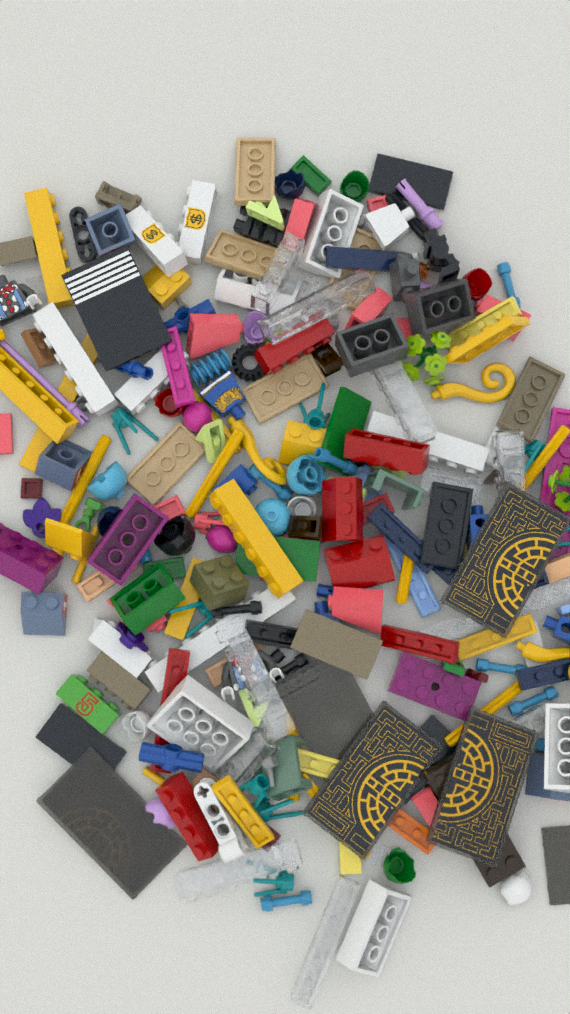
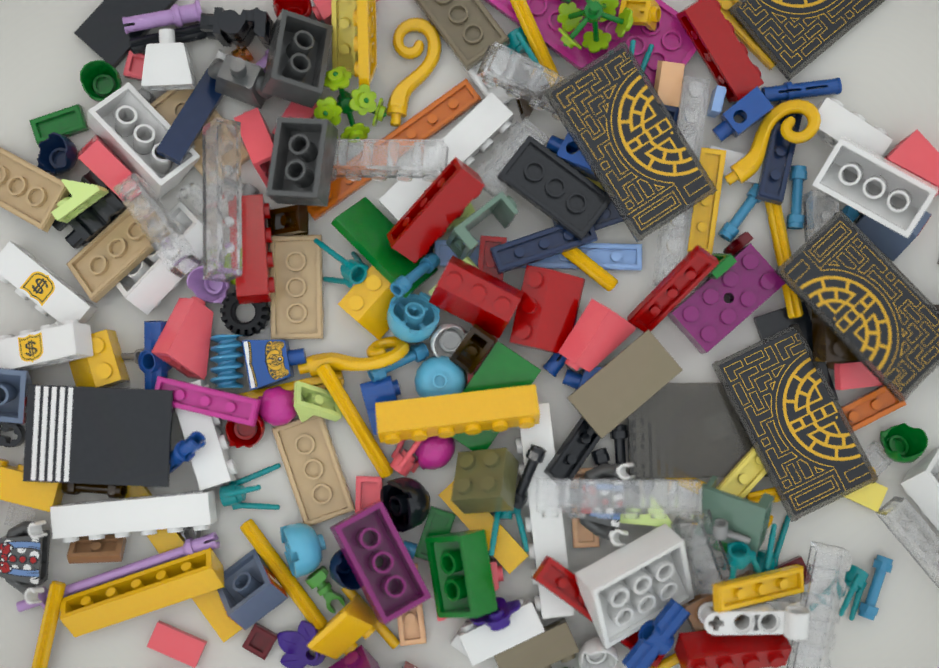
camera: 60 degrees left, 5 degrees up
none -> dark brown bar [62,483,127,498]
none -> orange tile [307,79,481,221]

